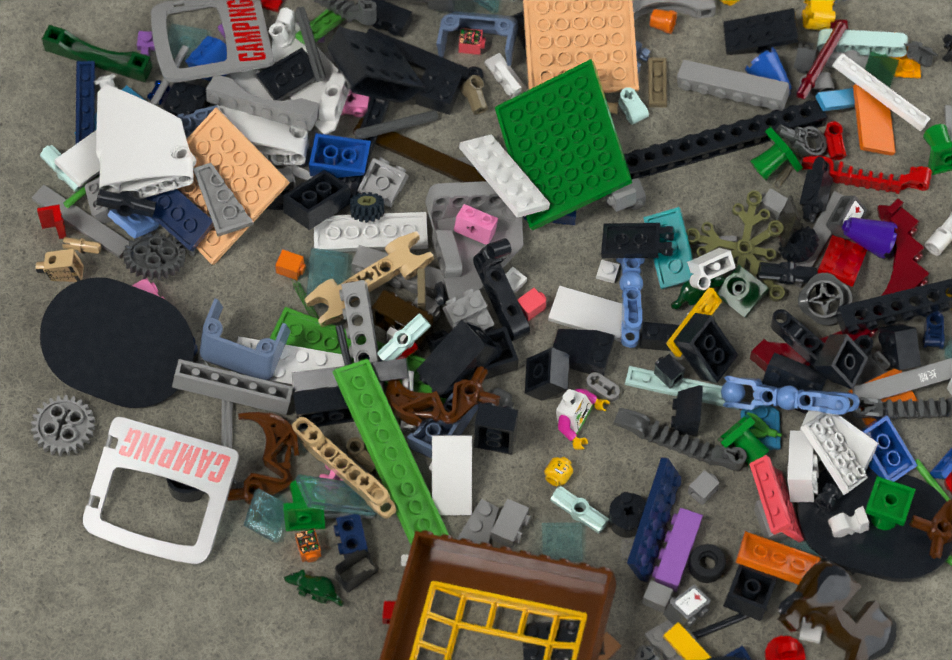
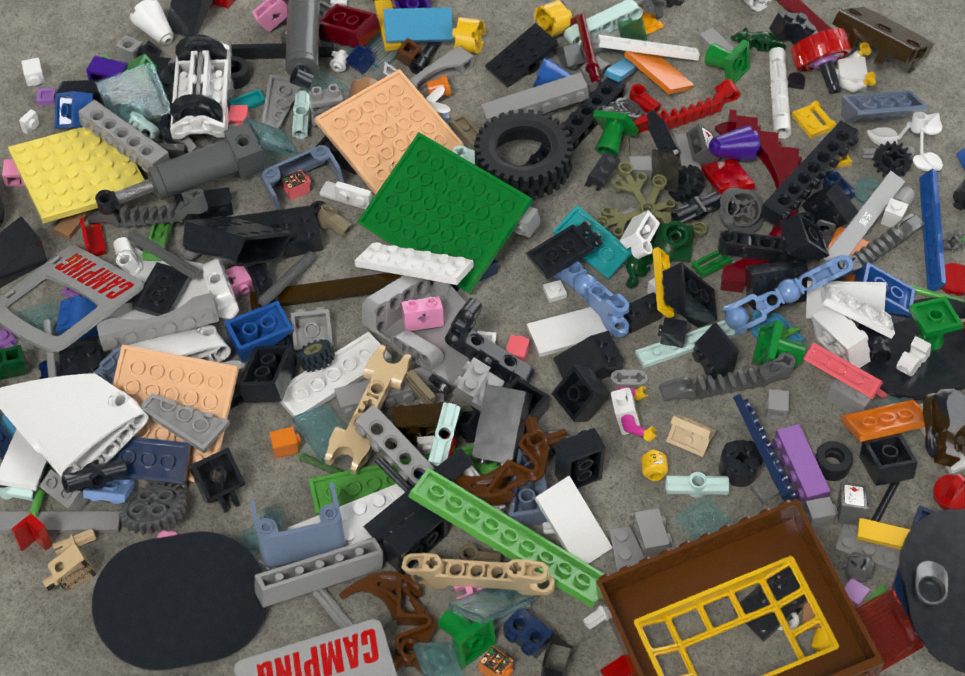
camera: 35 degrees left, 10 degrees down
none -> black hinge [188,447,245,513]
none -> clear light blue tile [242,506,284,551]
none -> white piece [426,87,451,113]
none -> black tyre [474,109,573,200]
none -> black hinge [584,151,621,191]
none -> tan bracket [666,415,717,457]
none -> green tile [691,250,733,279]

